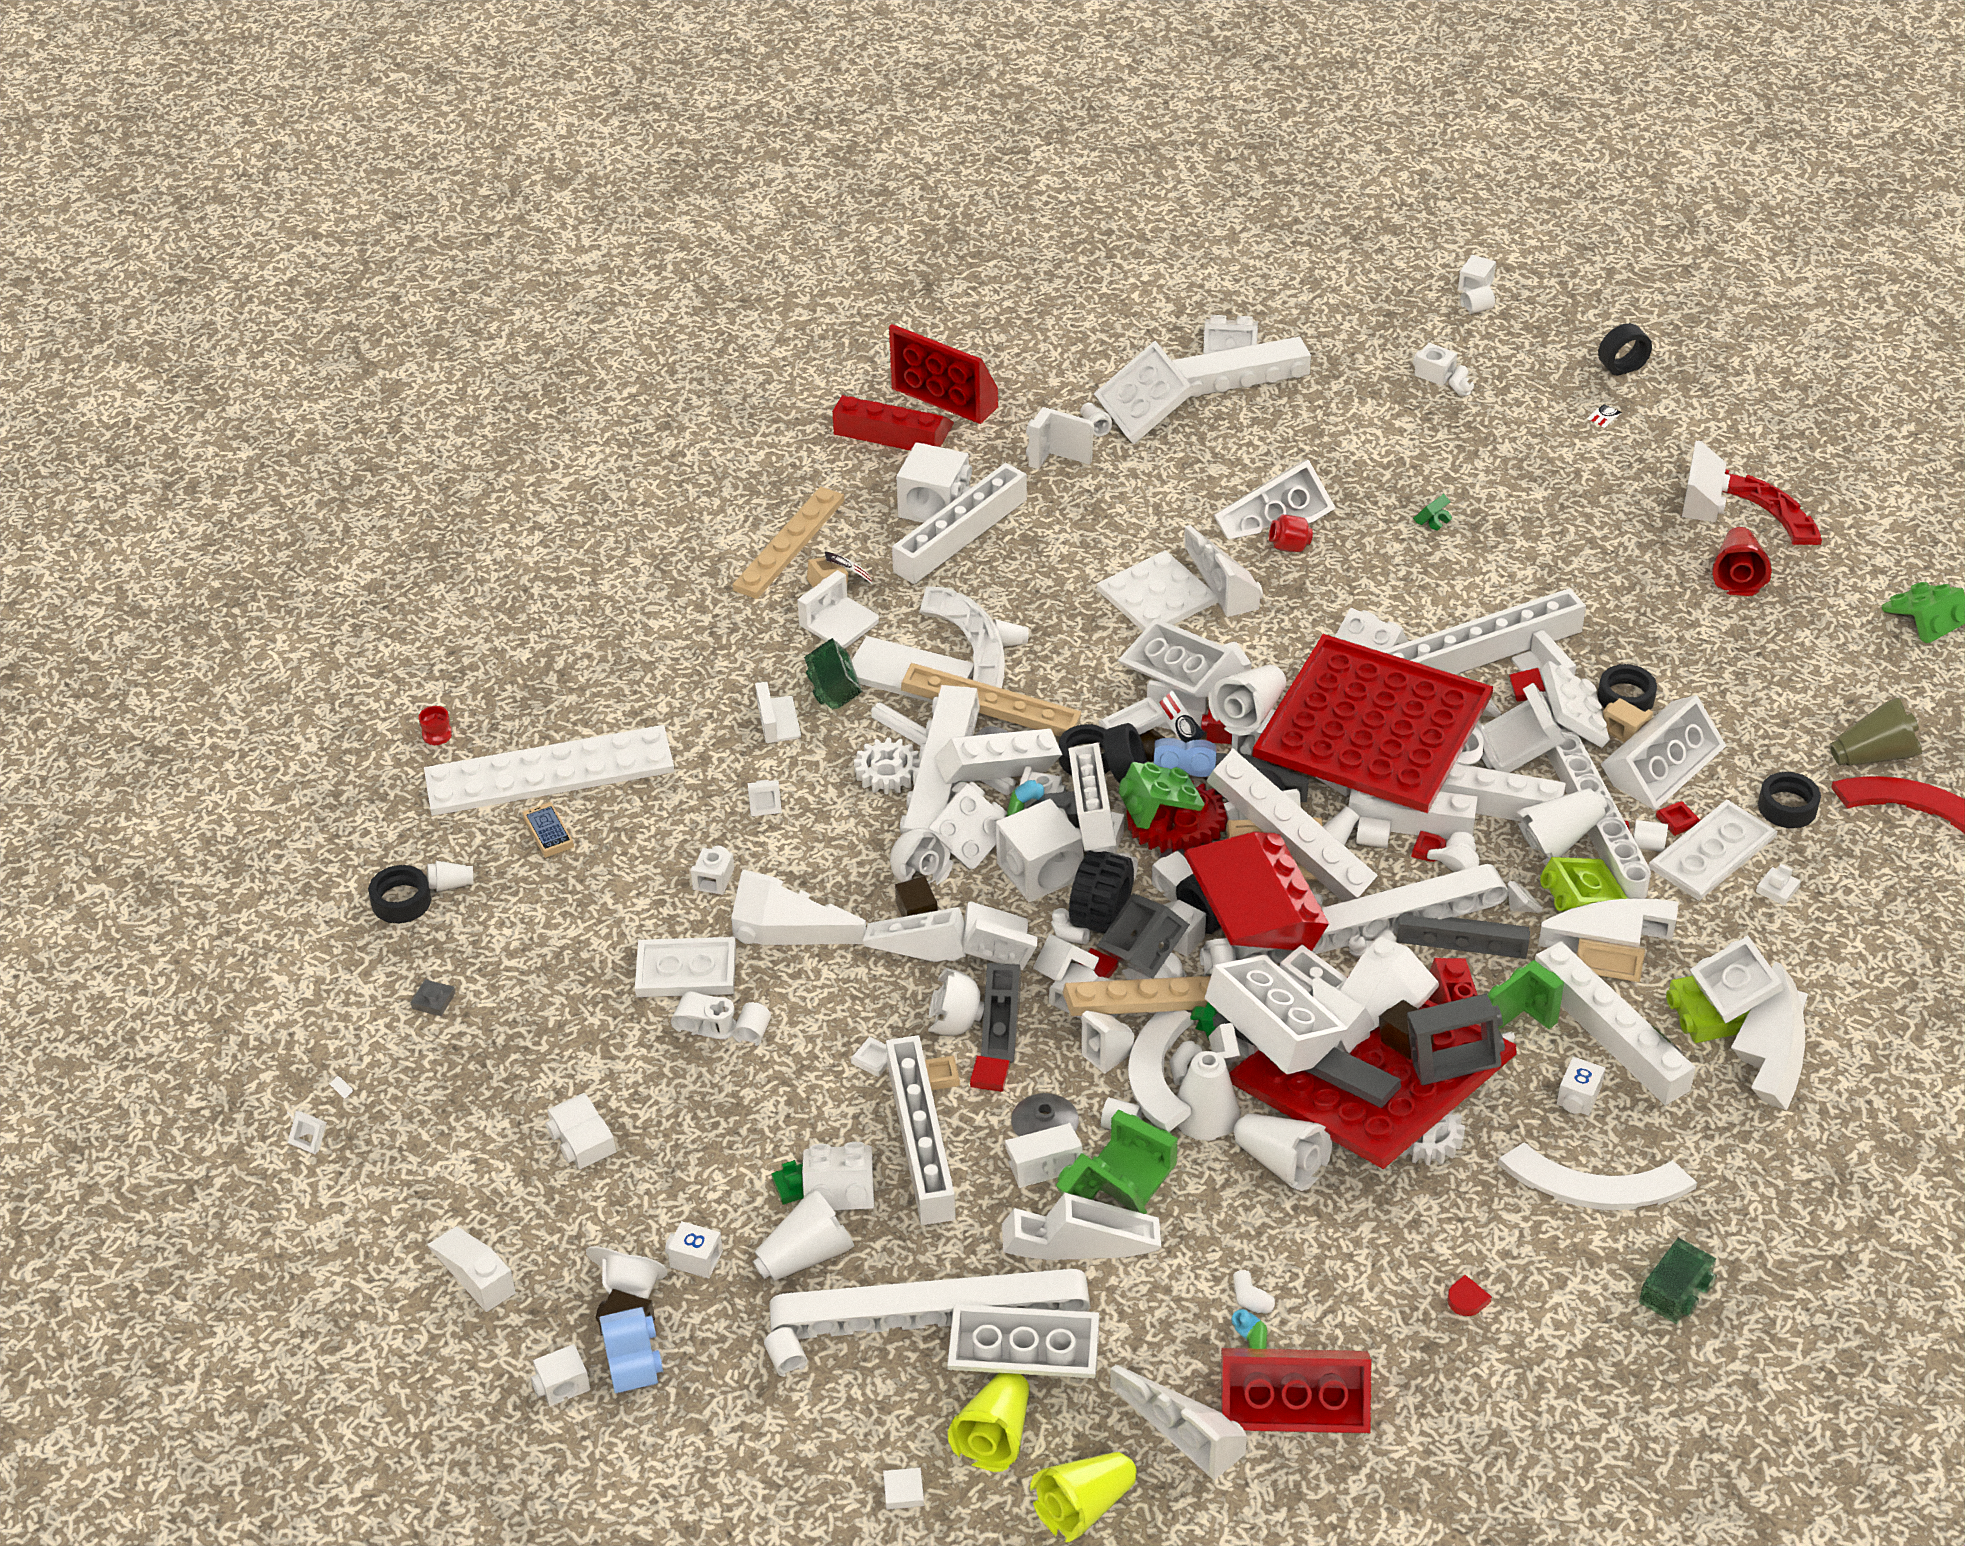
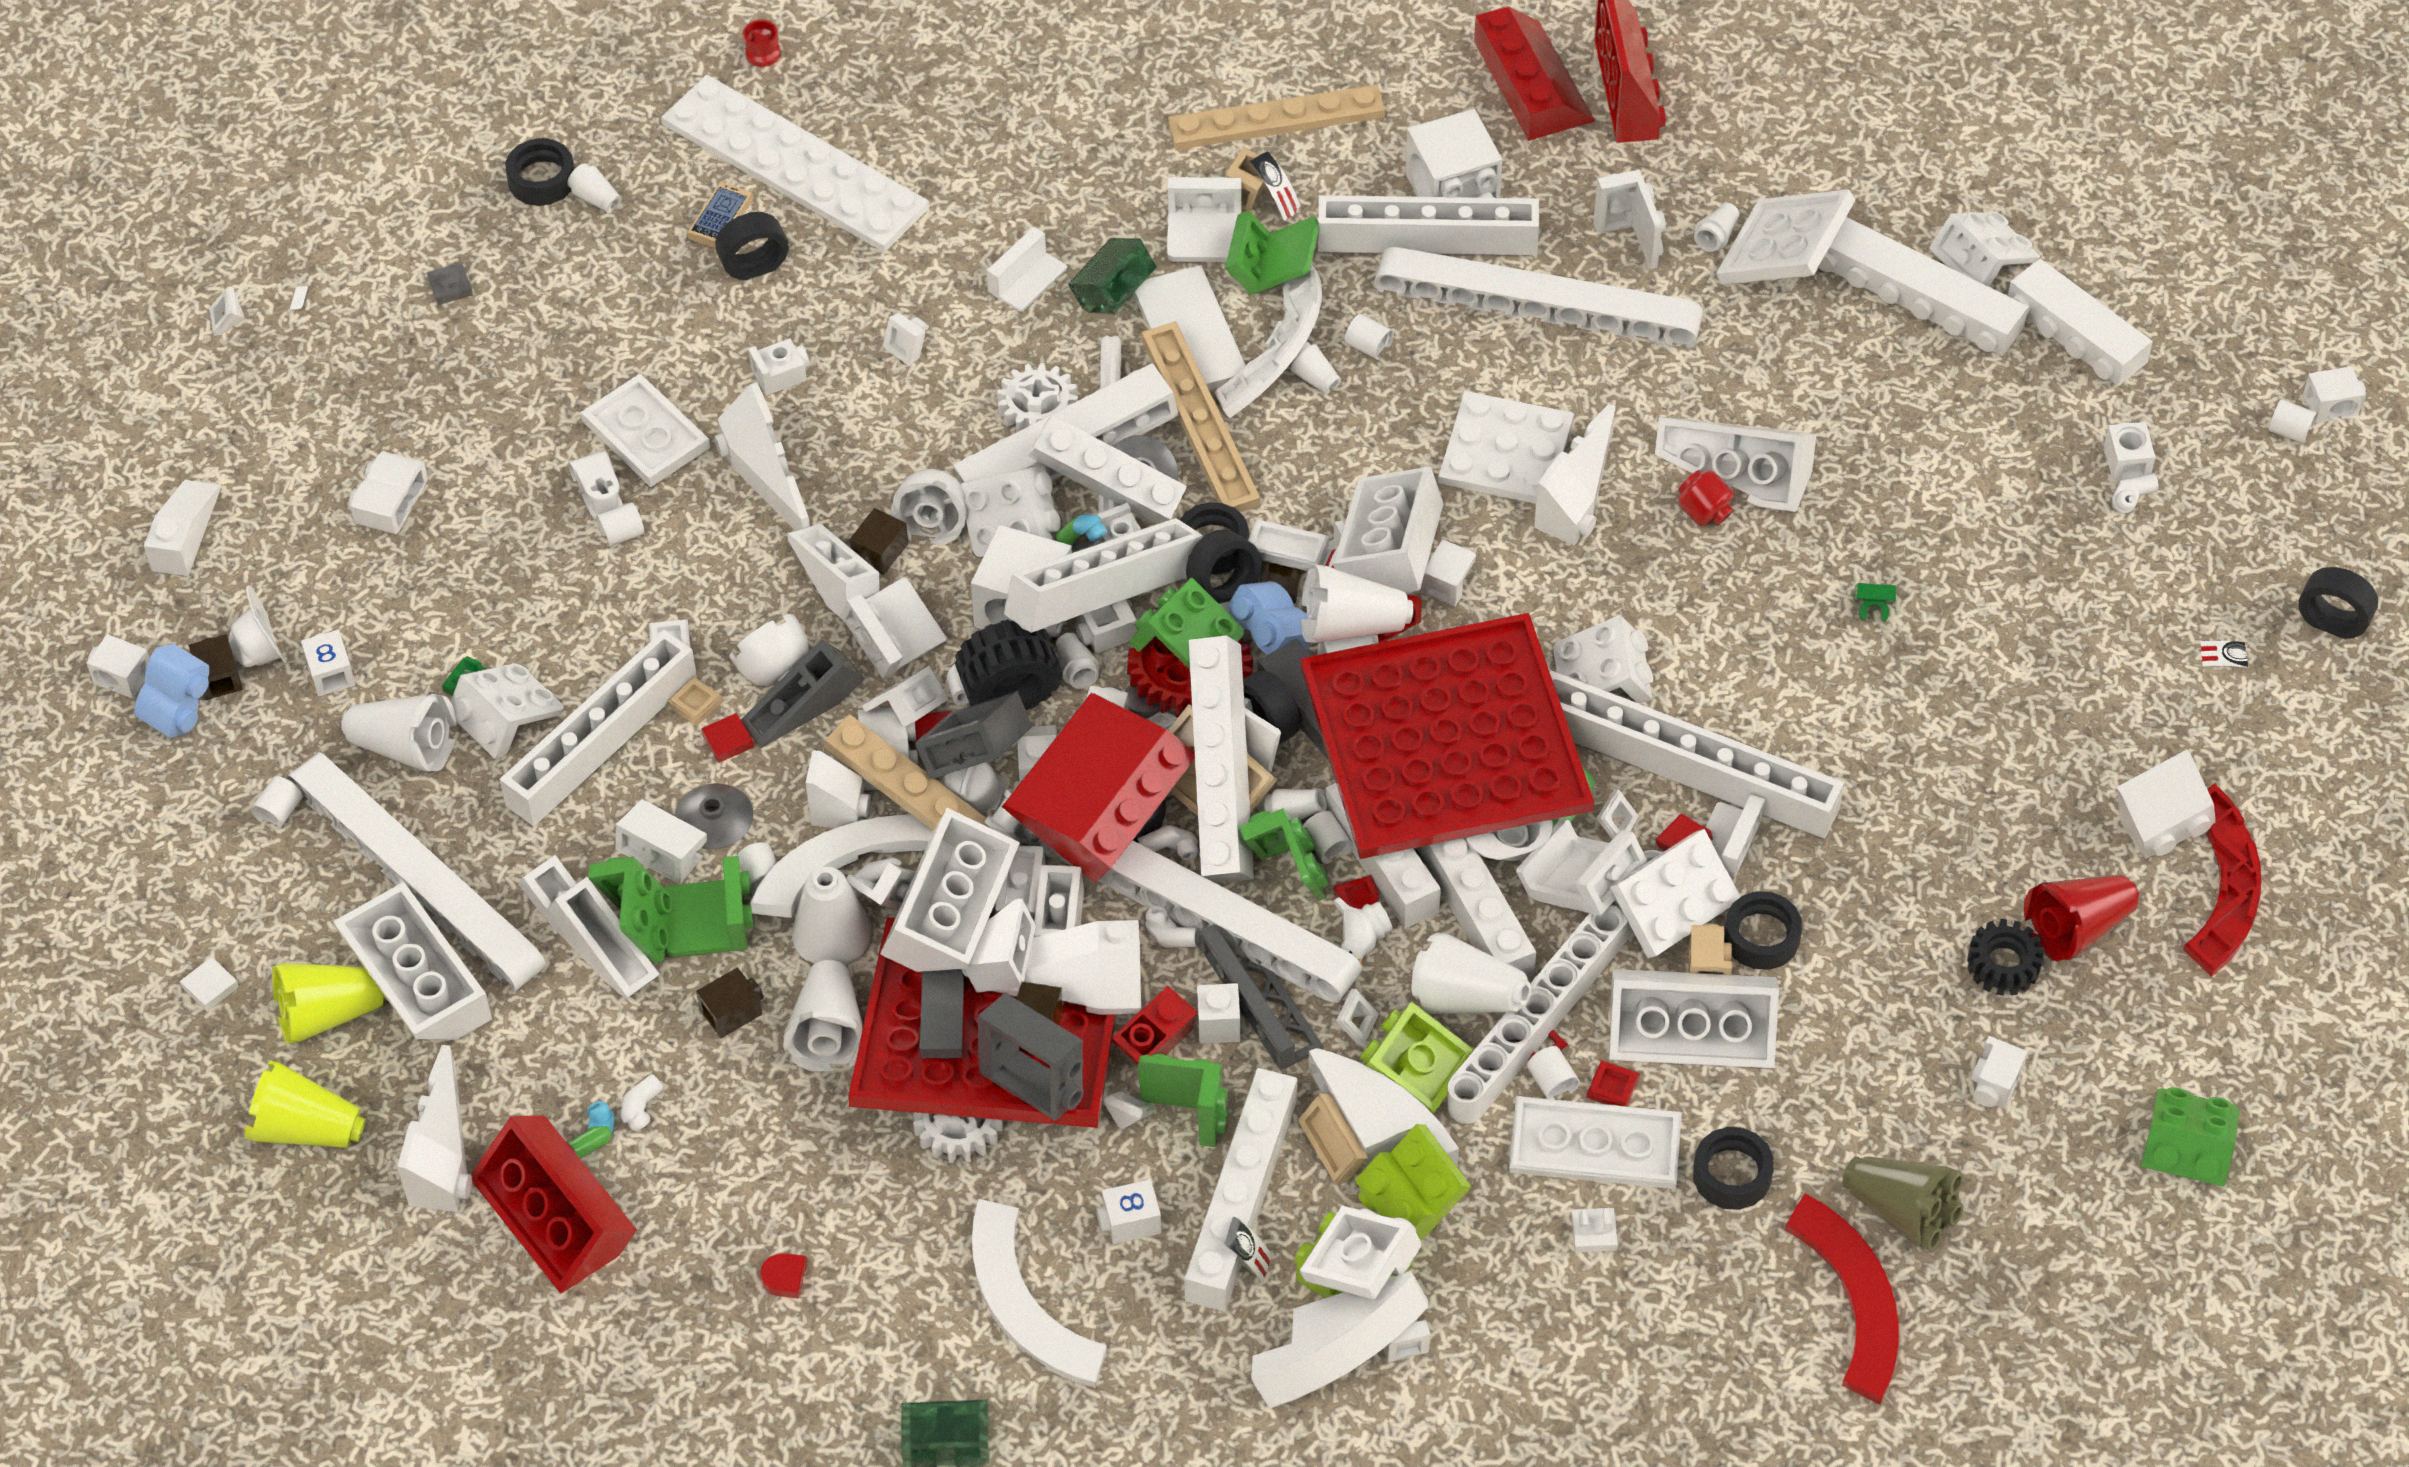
camera: 50 degrees right, 10 degrees up
none -> dark brown brick [696,967,764,1038]
none -> black tyre [715,212,789,280]
none -> white brick [1197,983,1240,1044]
none -> bright green bracket [1225,210,1319,295]
none -> bright green bracket [1239,808,1329,901]
none -> white beam [1345,314,1394,360]
none -> lime plate [1355,1124,1472,1241]
none -> white beam [1374,247,1703,348]
none -> black tyre [1967,919,2044,996]
none -> white brick [1971,1036,2028,1109]
none -> white brick [2008,259,2153,386]

